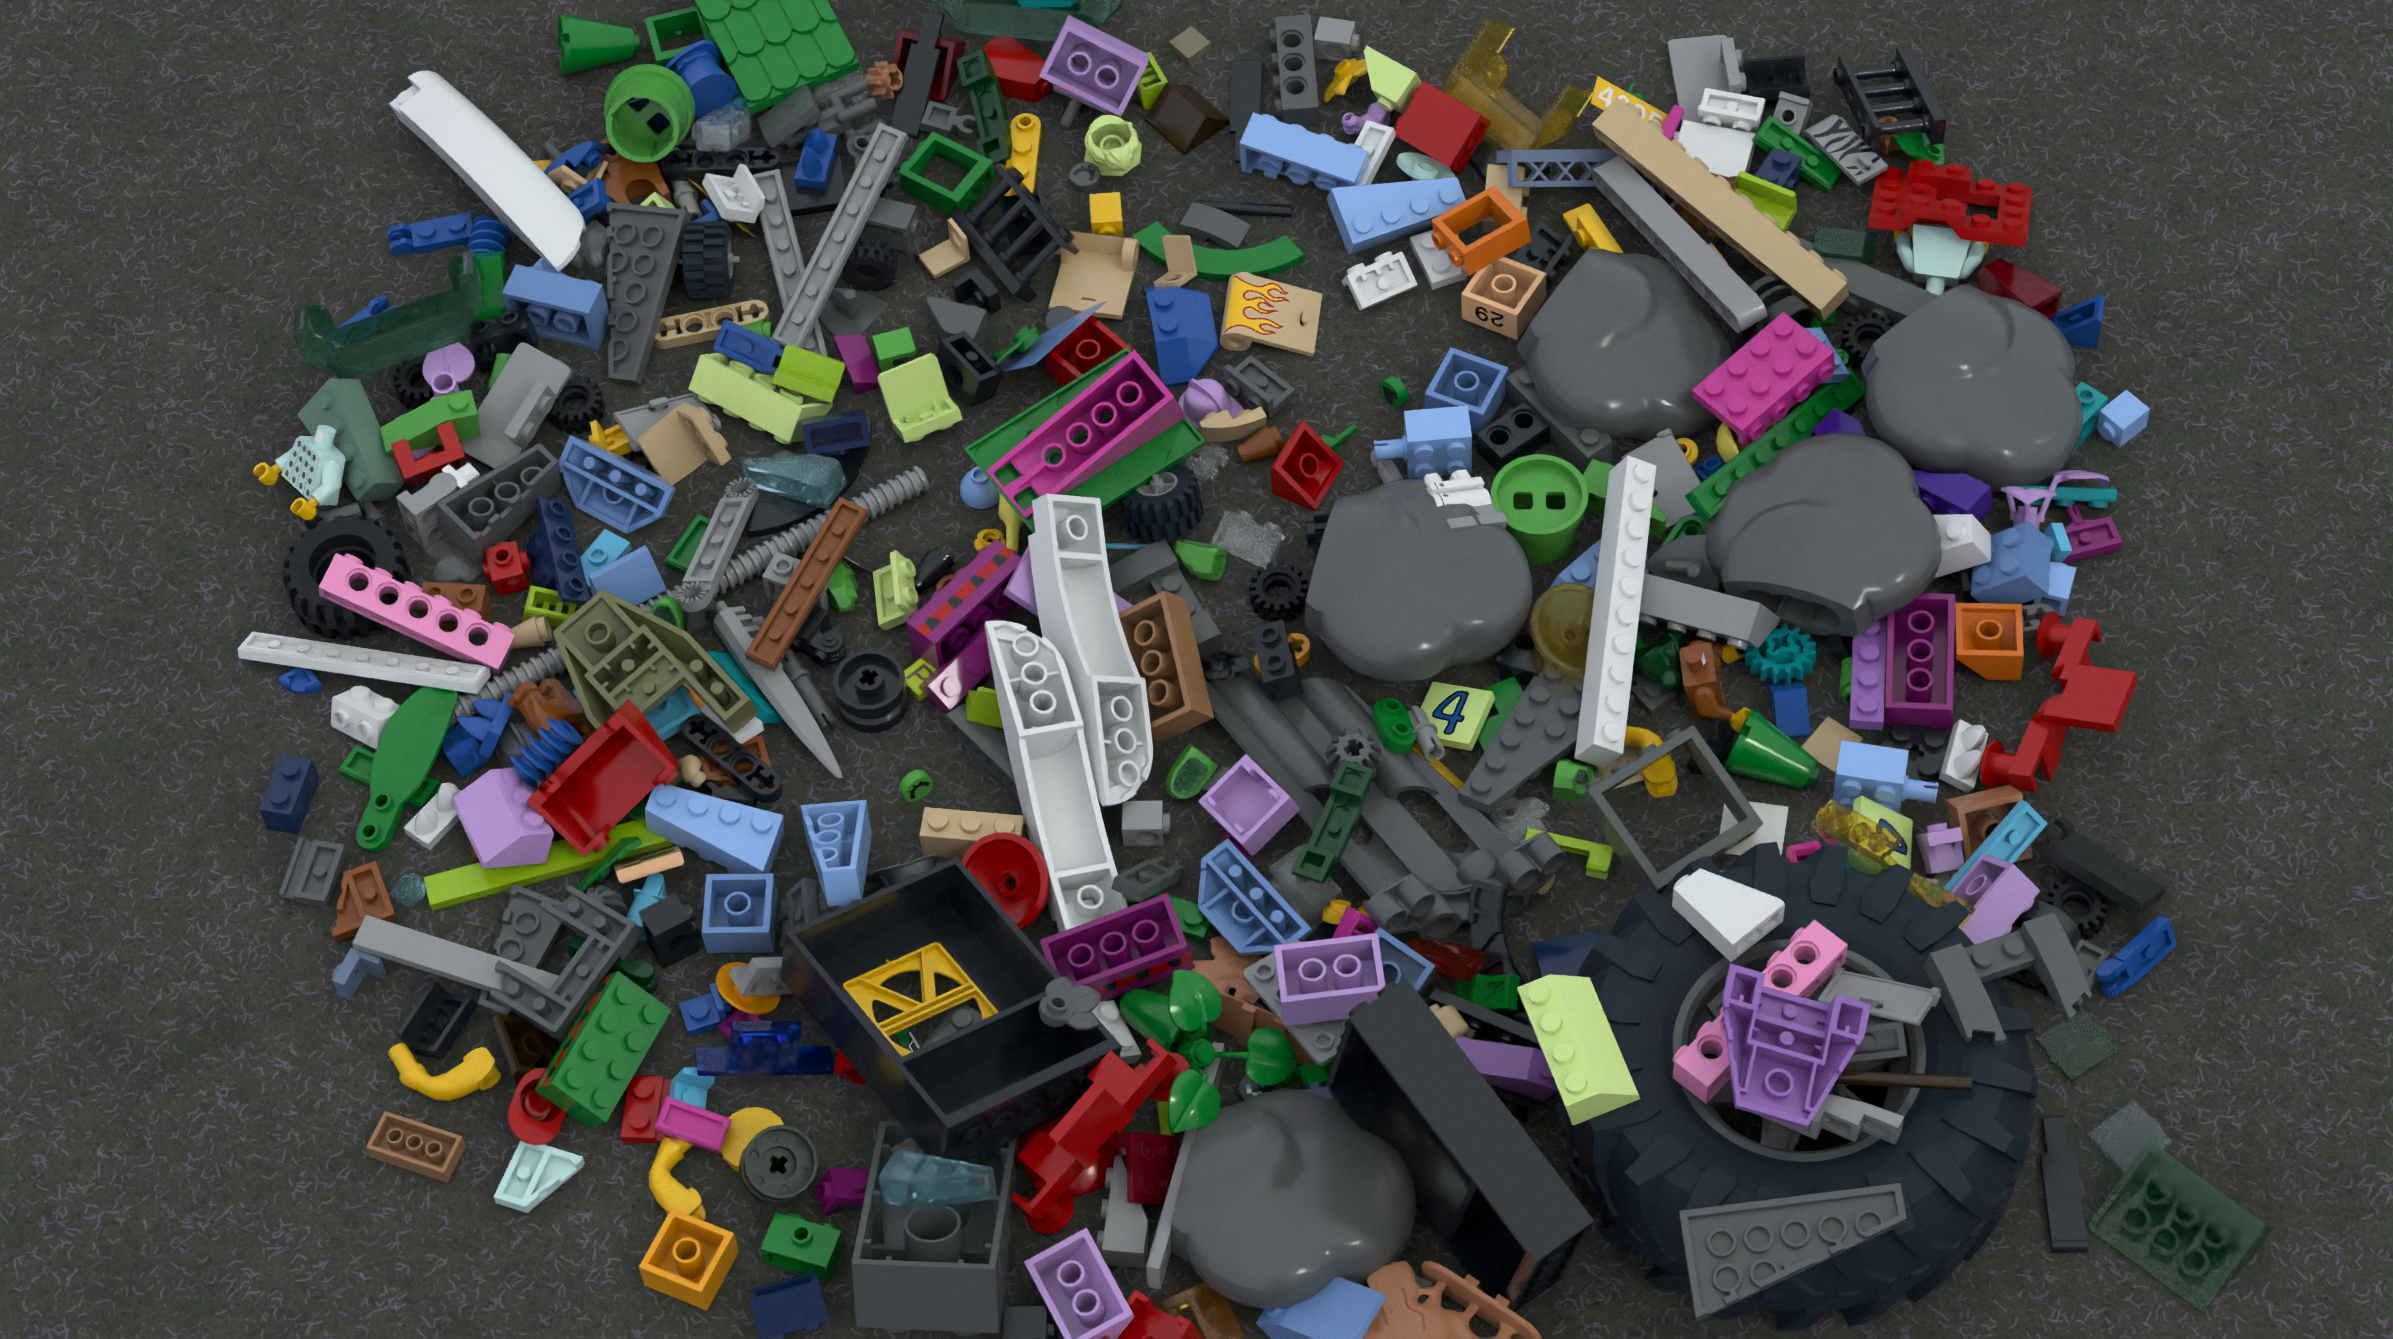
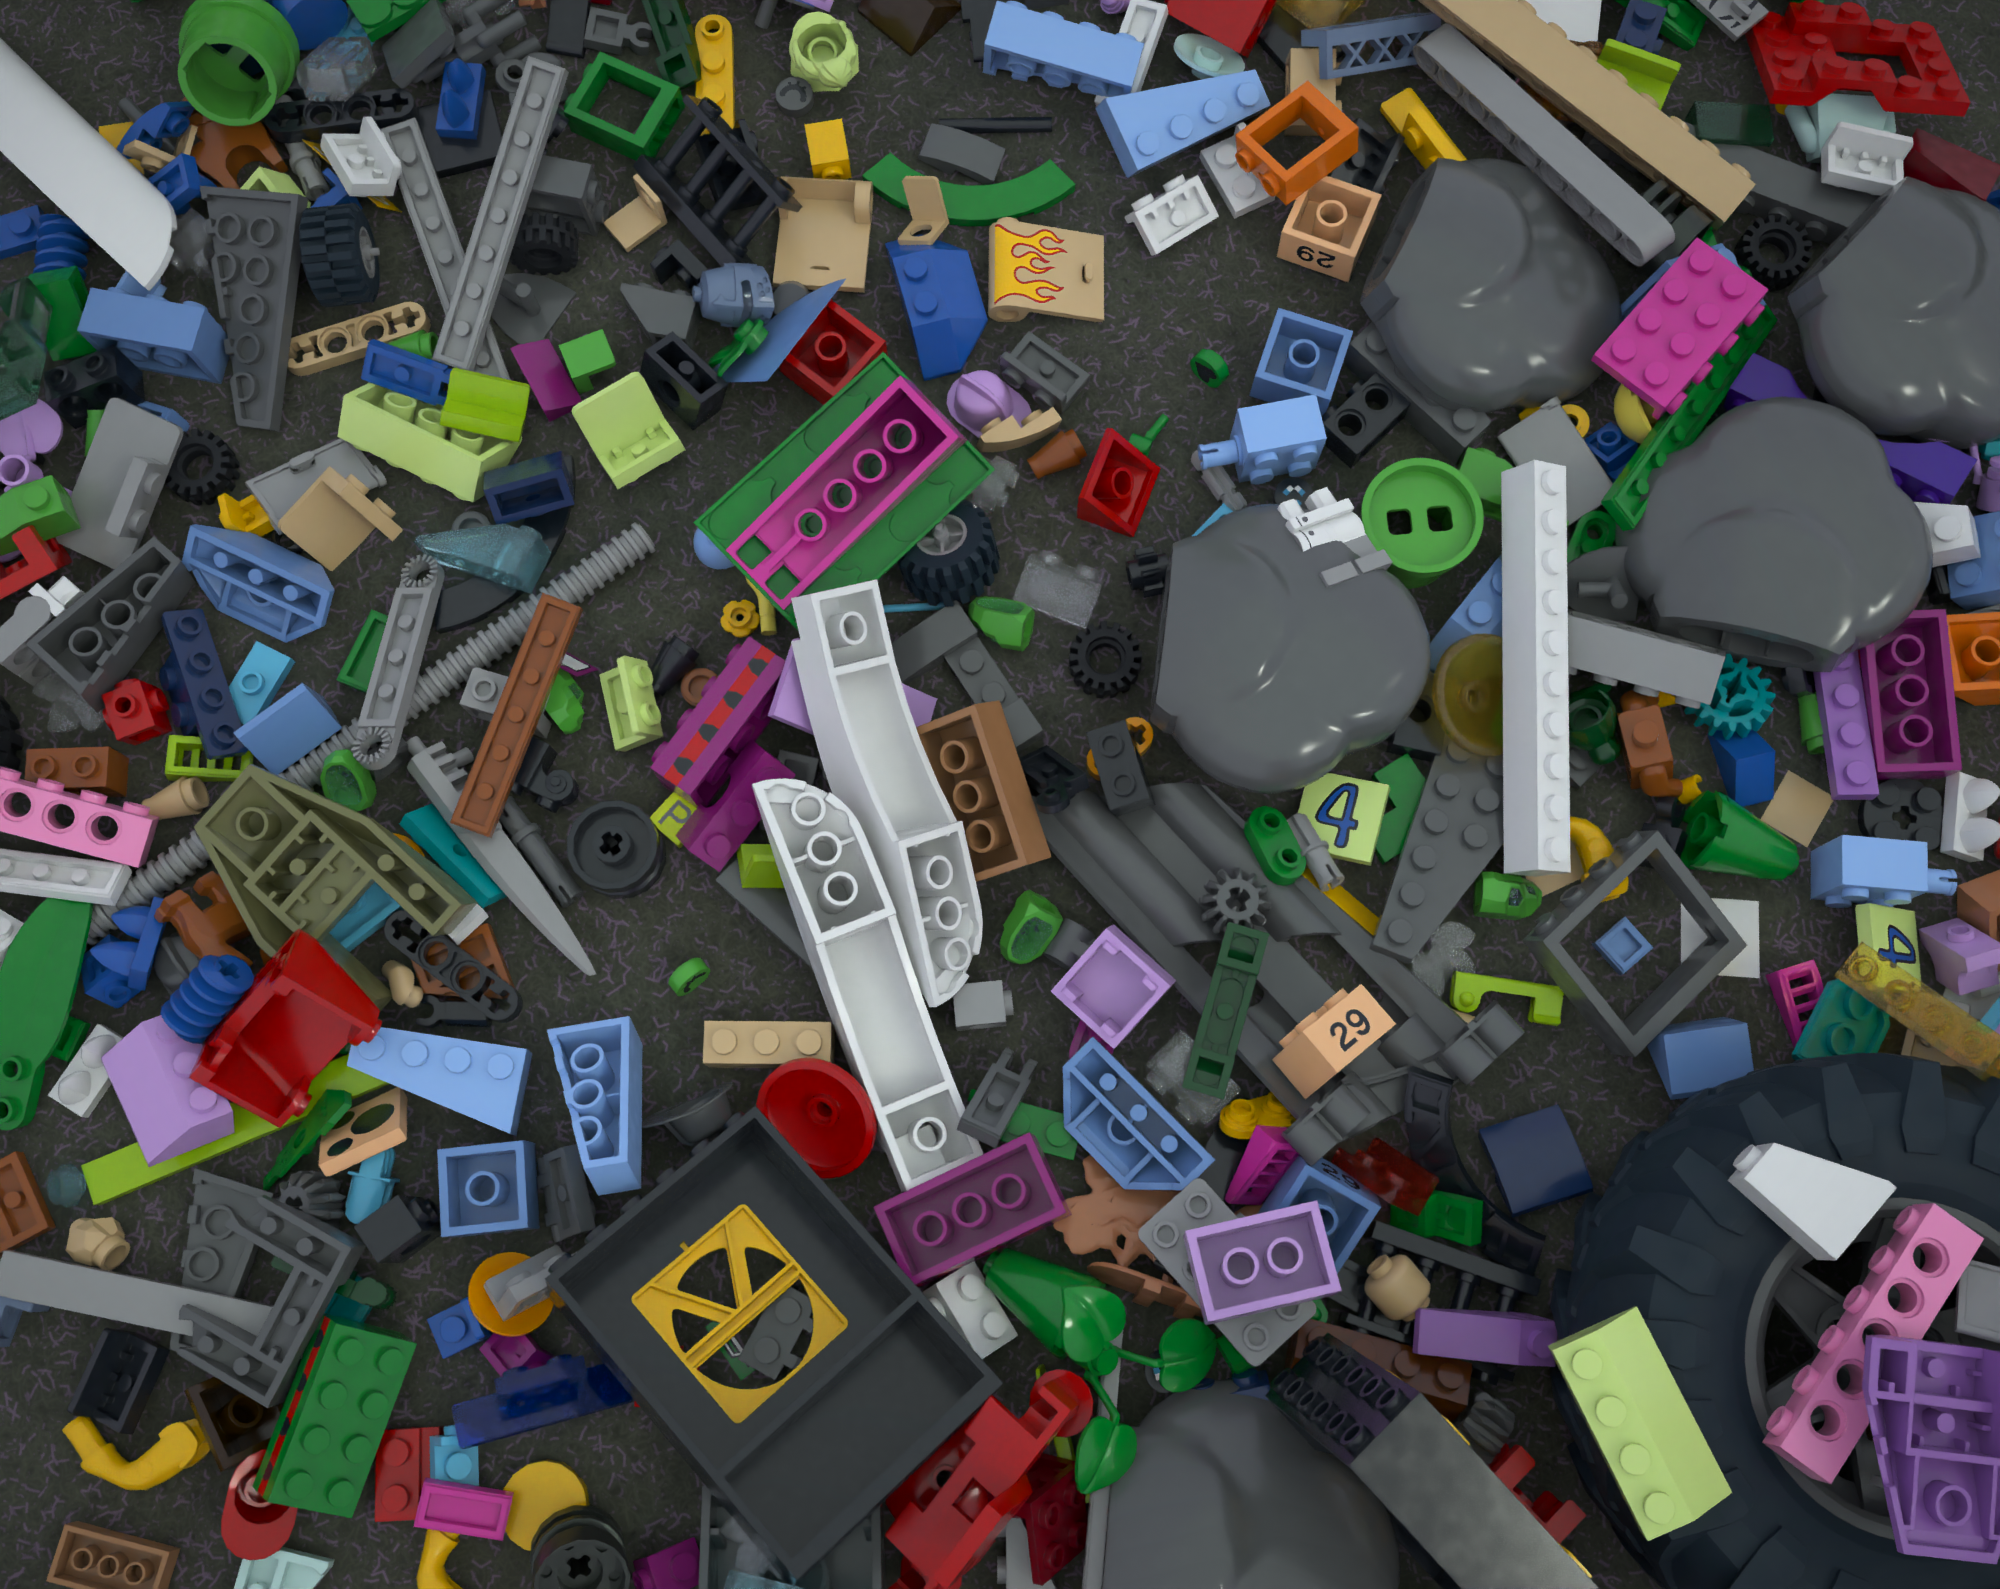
camera: 10 degrees left, 20 degrees up
dark grey plate [1038,977,1101,1030] -> none
none -> tan rock [66,1217,130,1271]
none -> sand blue helmet [692,263,774,328]
none -> light nougat brick [1272,984,1396,1100]
none -> medium blue tile [1592,917,1653,975]
none -> white bracket [1821,122,1913,196]

